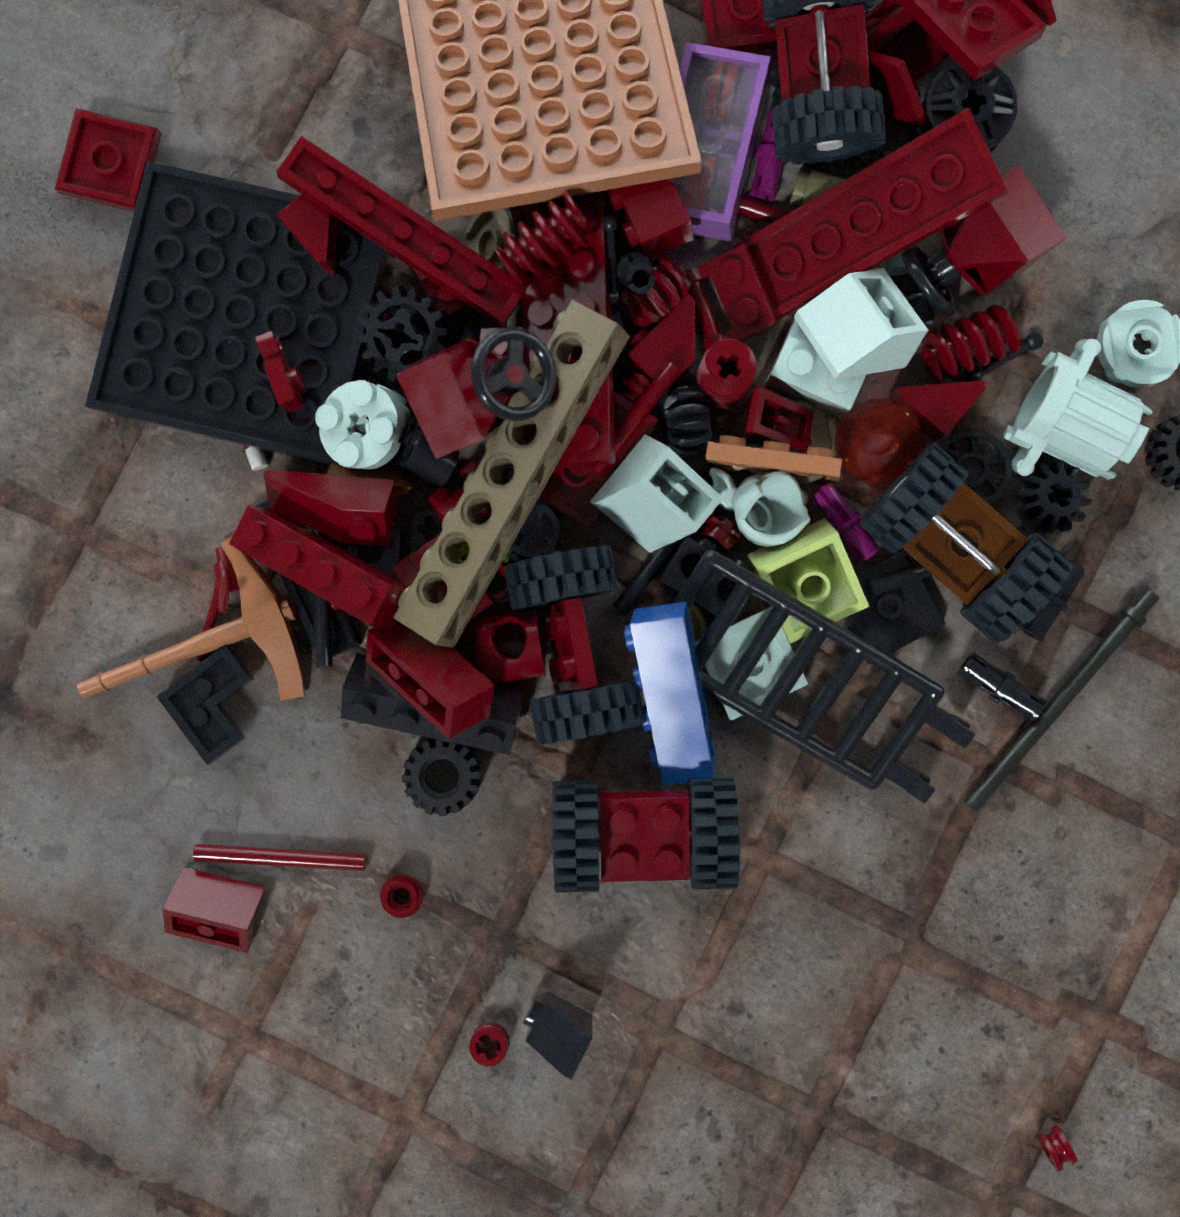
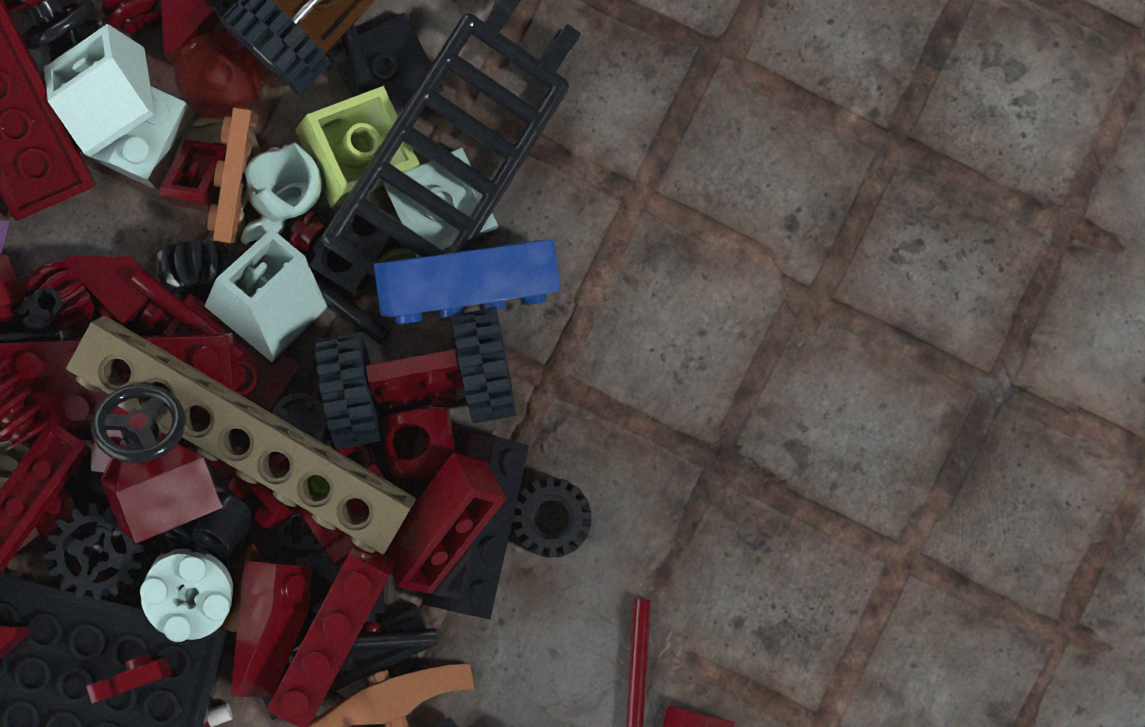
camera: 90 degrees left, 5 degrees down
dark red plate [380,874,424,918] -> none
dark red bush [469,1022,510,1067] -> none
black slope [523,991,592,1079] -> none
plate [552,777,741,893] -> none
dark red plate [685,243,779,351] -> none
dark red piece [694,339,757,410] -> none
magenta axle [812,483,880,564] -> none

